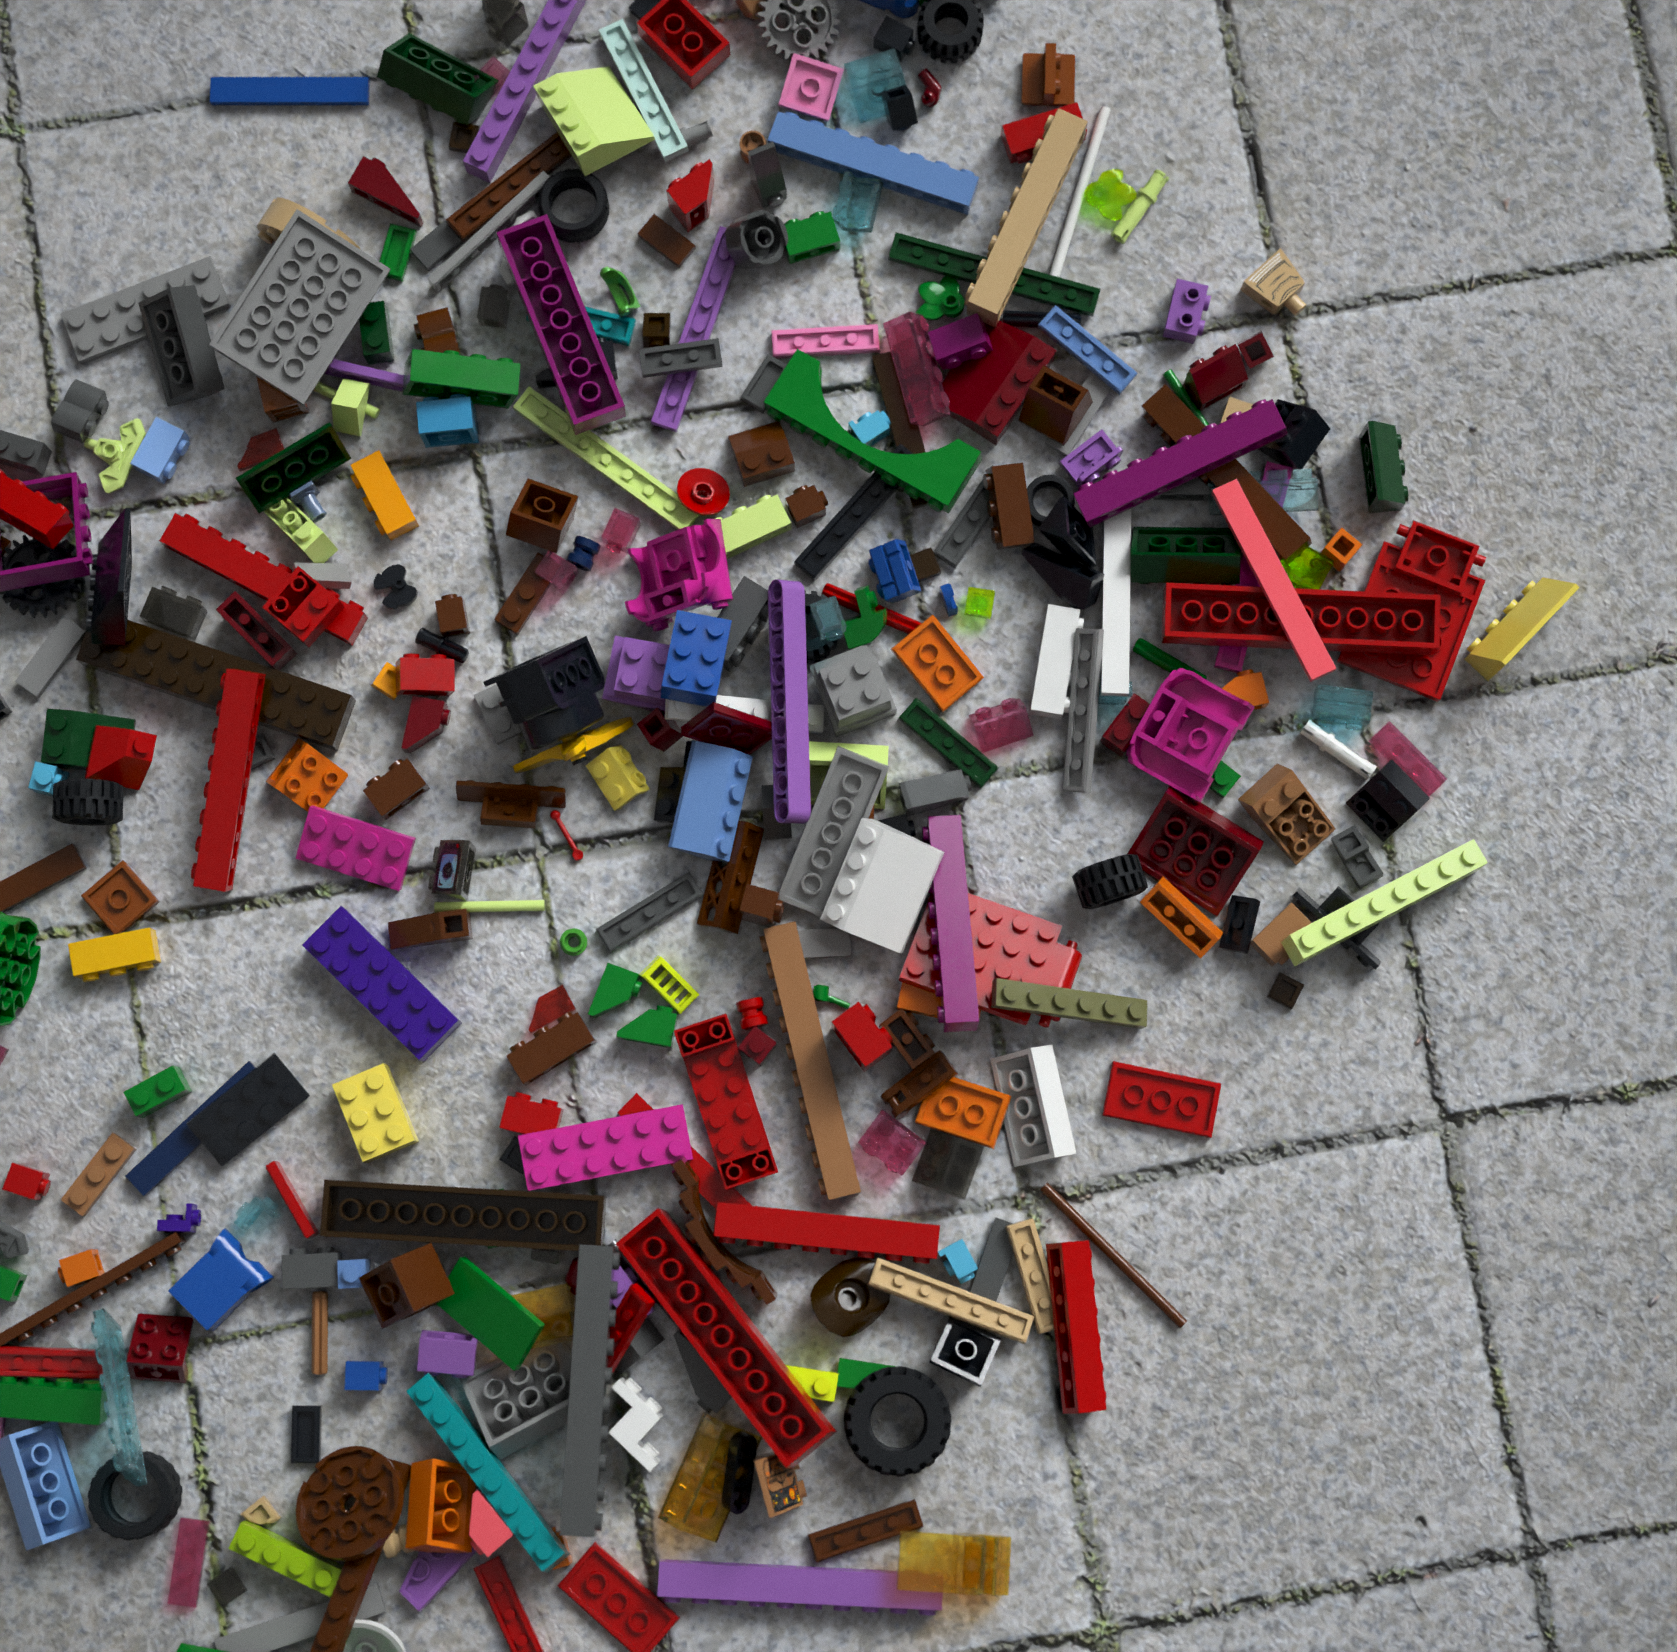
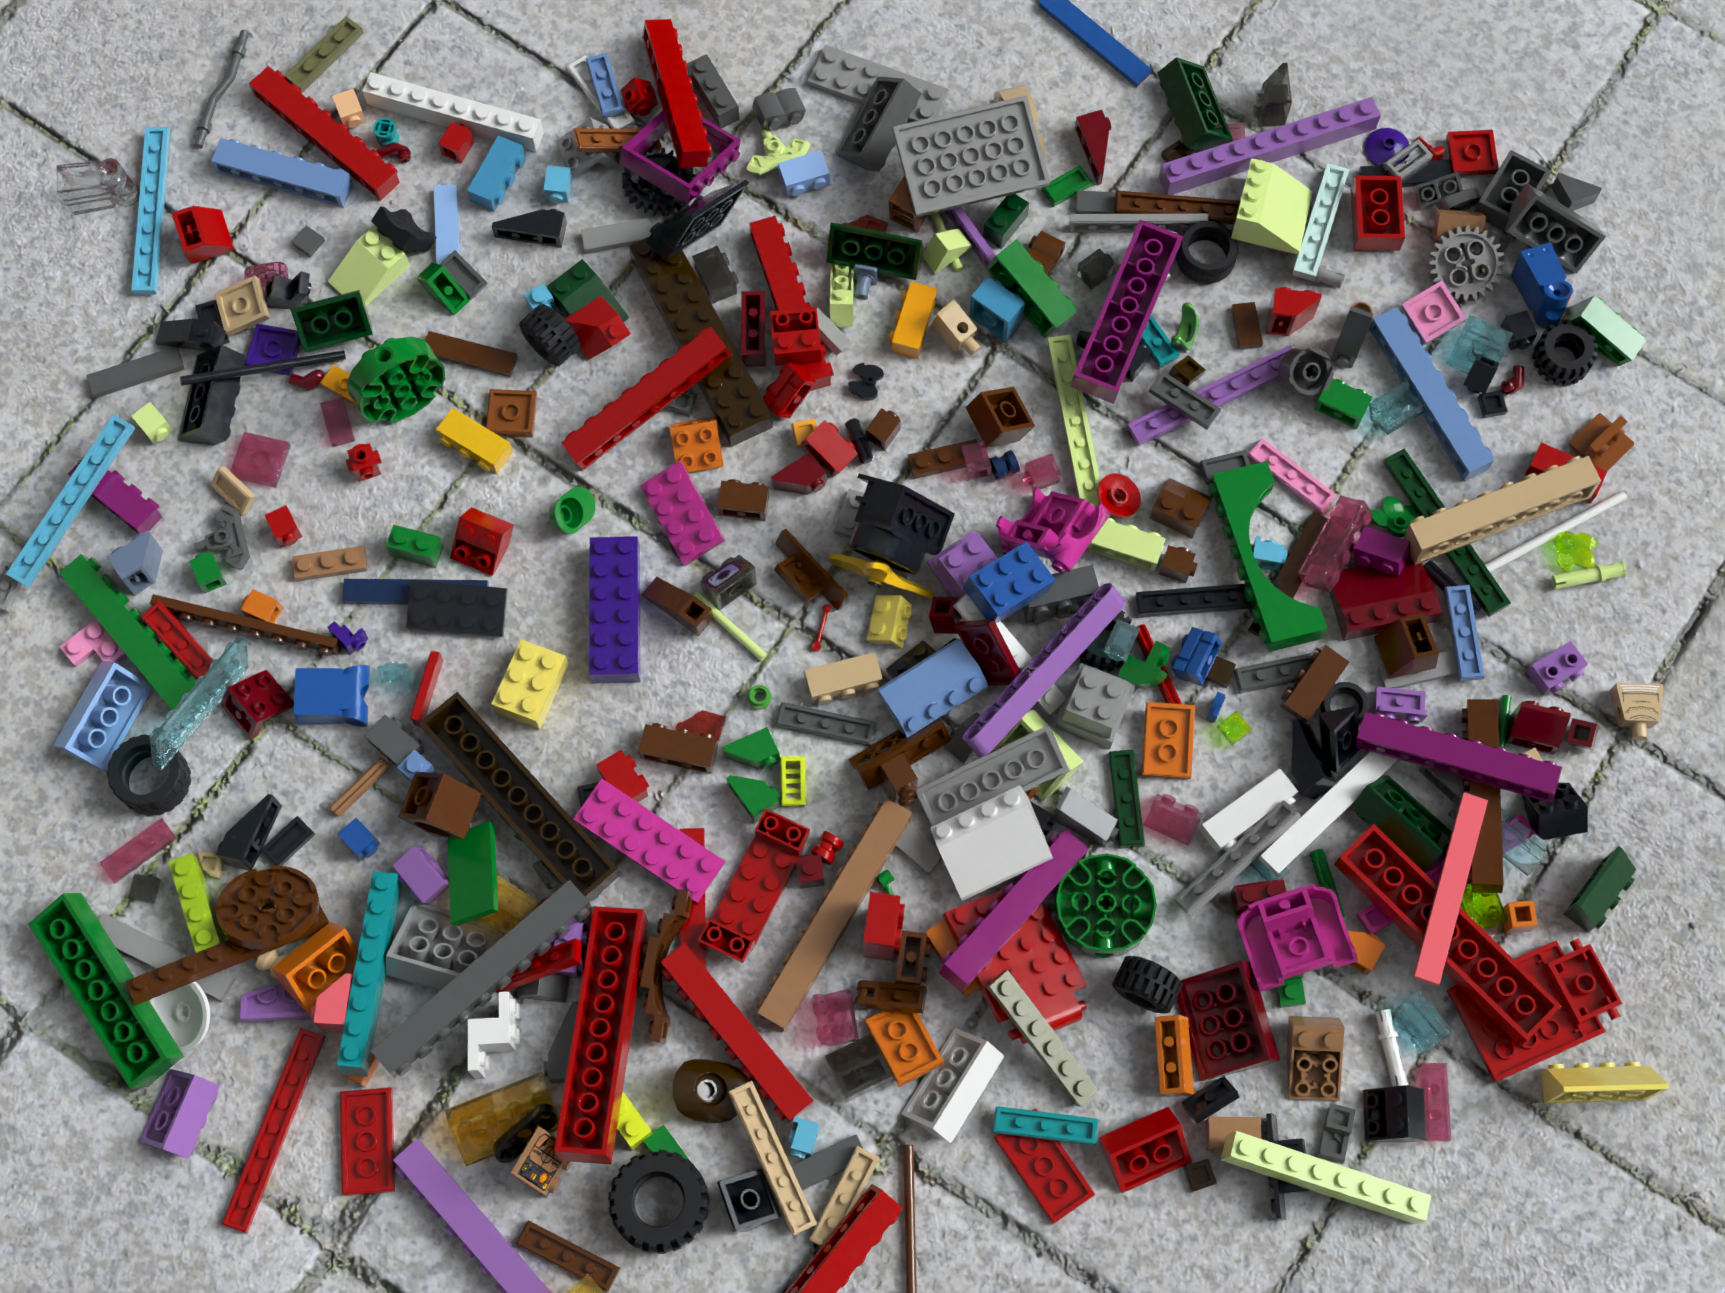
camera: 45 degrees right, 10 degrees down
none -> black slope [216,794,282,871]
none -> red brick [346,443,382,482]
none -> red slope [450,507,514,576]
none -> green piece [547,487,595,534]
none -> red brick [763,363,816,419]
none -> tan brick [804,652,883,705]
none -> tan torso [930,300,981,356]
none -> teal tile [993,1106,1098,1146]
none -> green brick [1054,853,1157,958]
none -> red slope [1098,1107,1192,1193]
none -> black tile [1477,390,1508,418]

